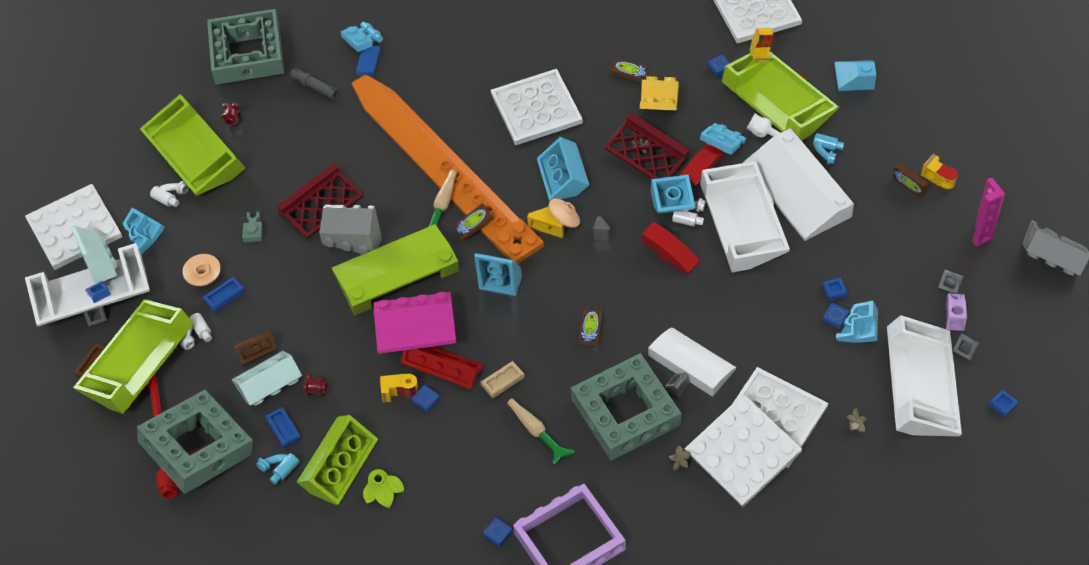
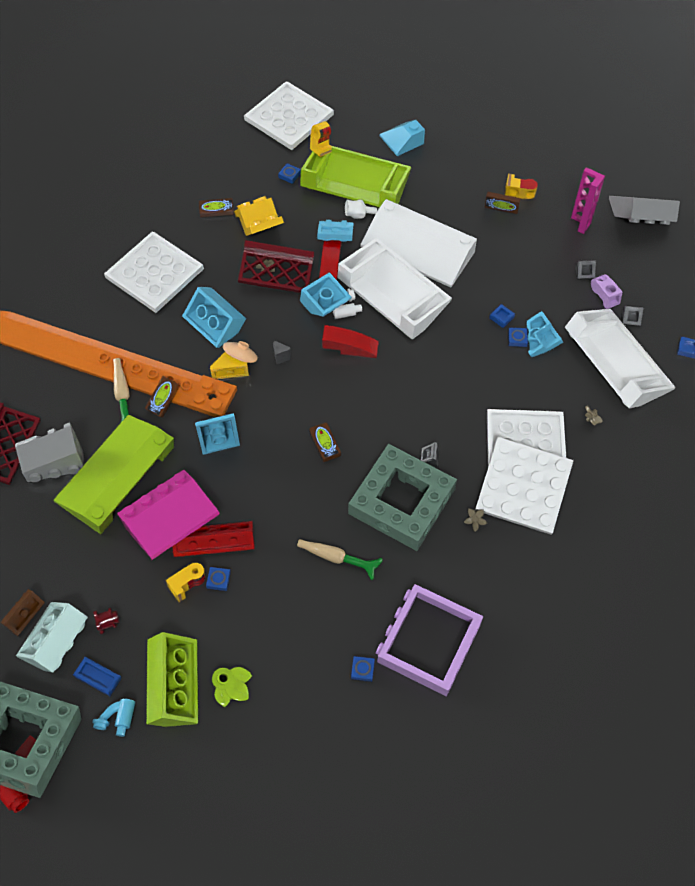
camera: 35 degrees left, 5 degrees up
tan plate [481,361,525,399] -> none
white slope [648,327,736,397] -> none
medium azure plant [813,133,845,165] -> none

